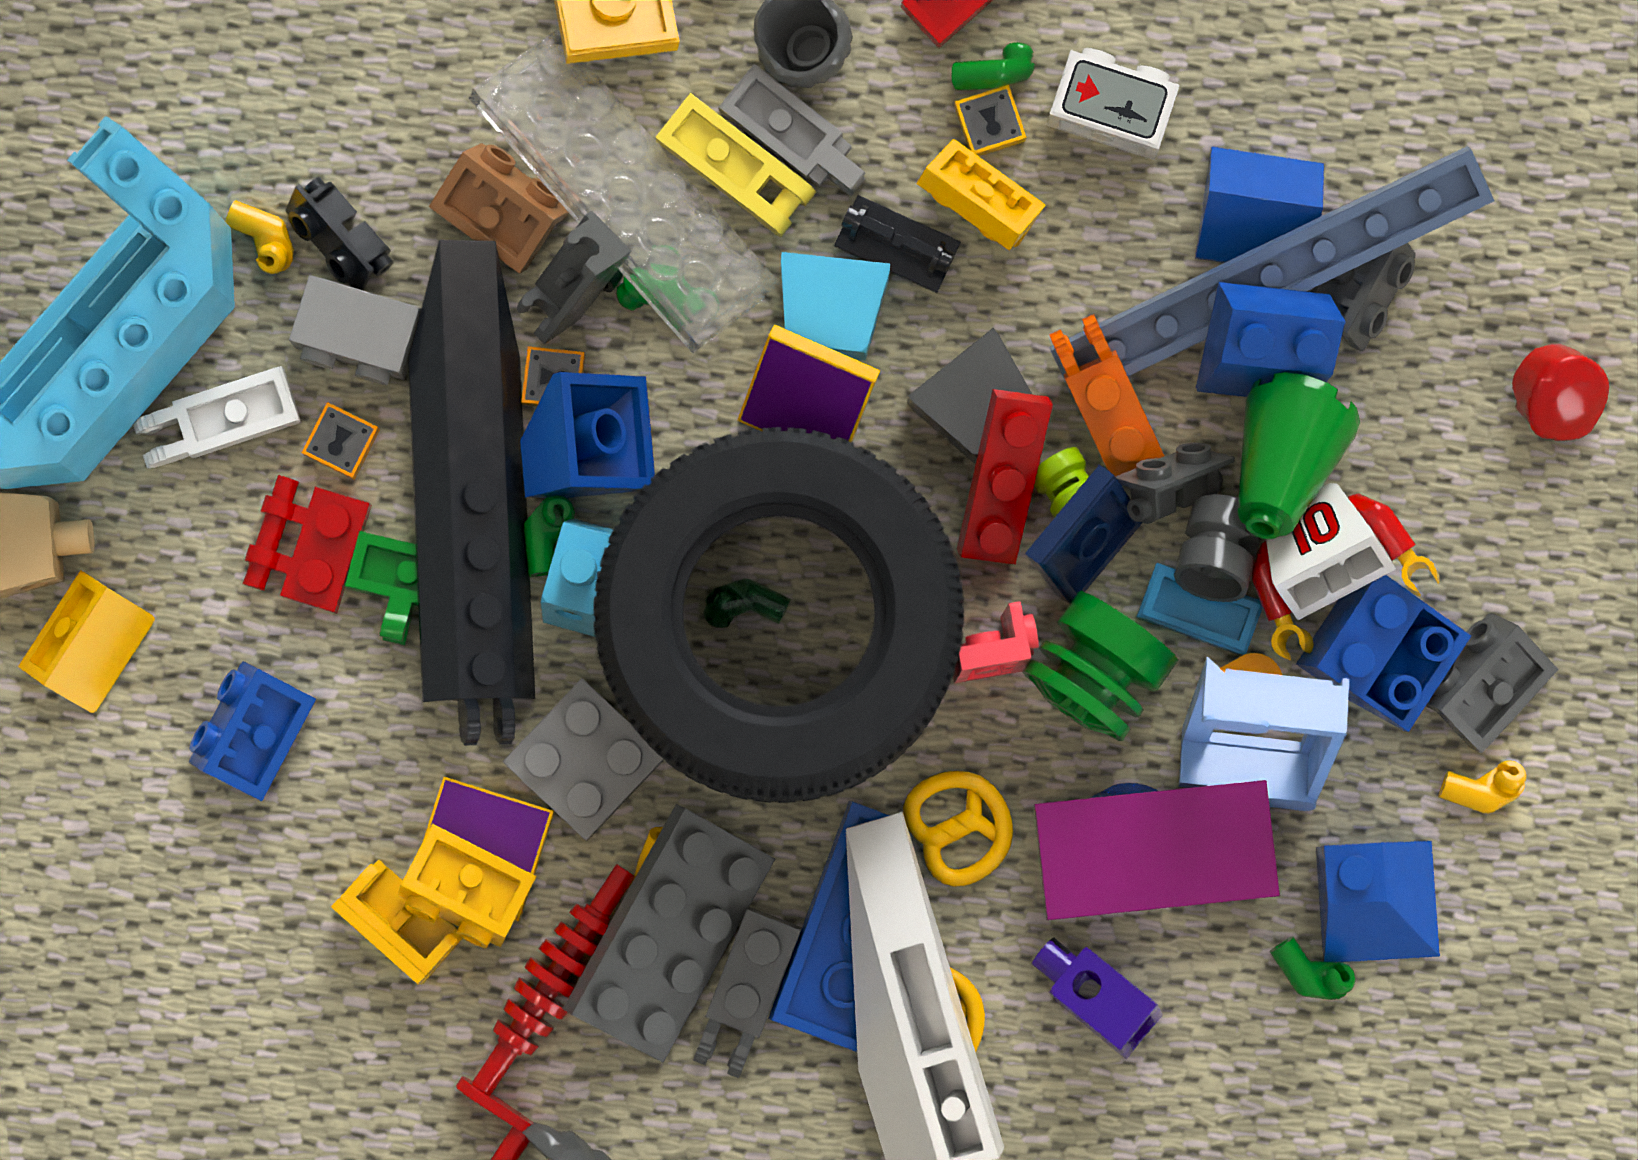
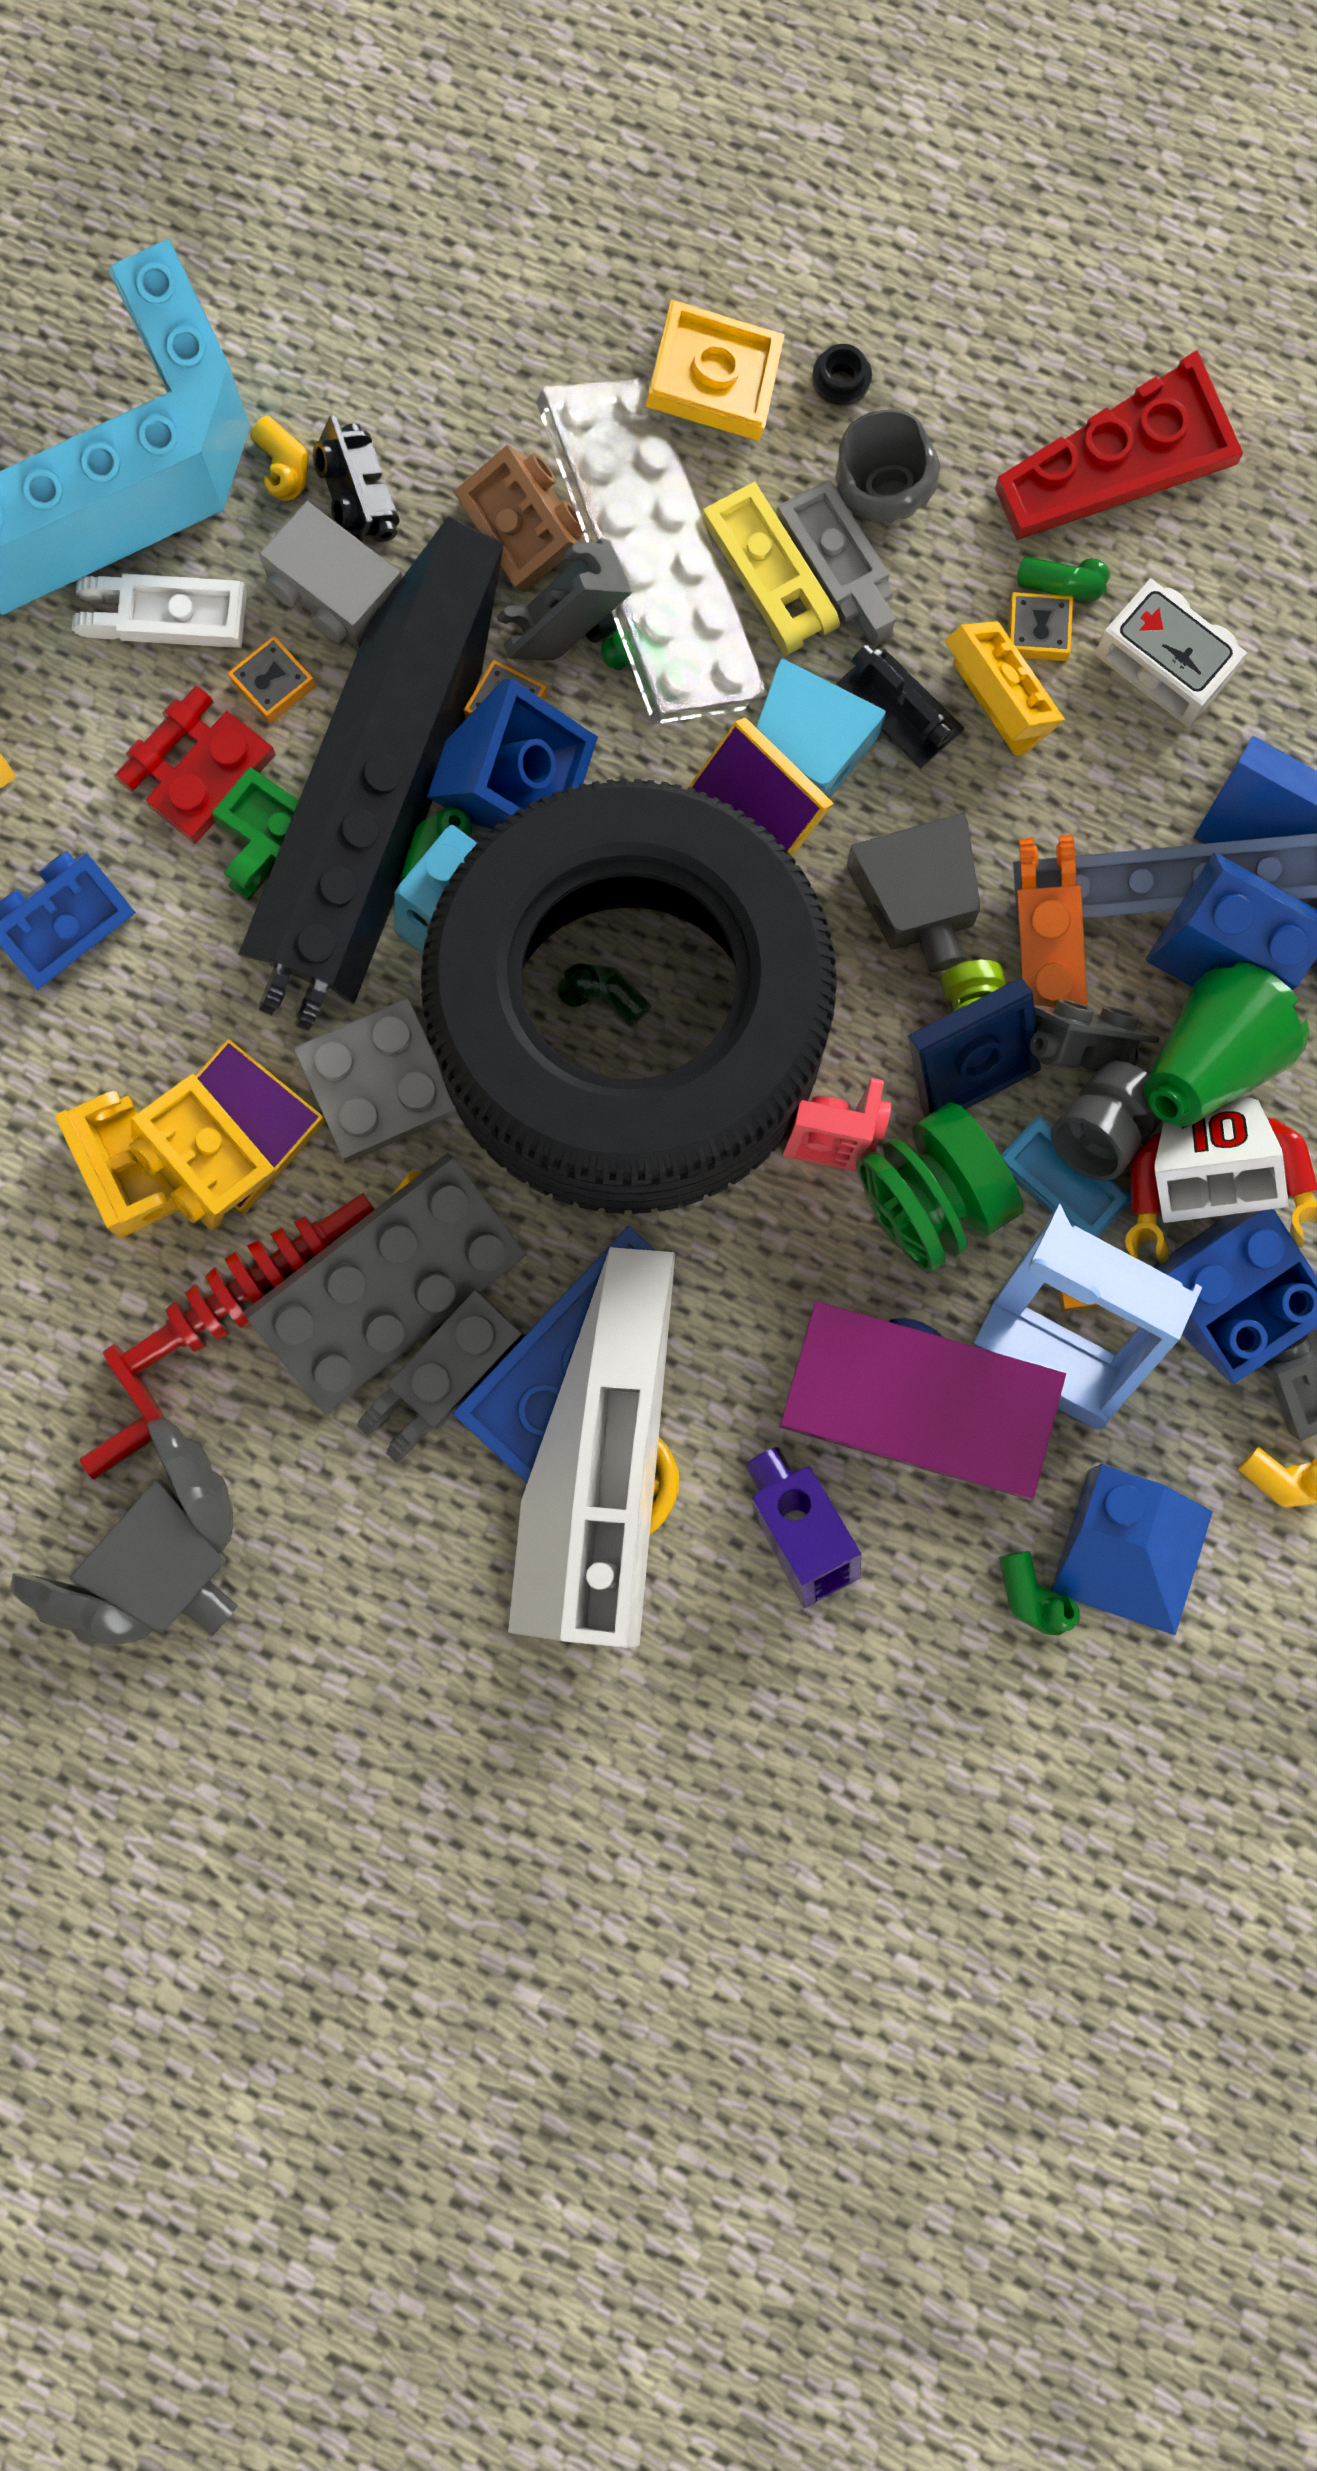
camera: 20 degrees right, 5 degrees down
yellow piece [903,771,1013,887] -> none
red plate [956,389,1053,565] -> none

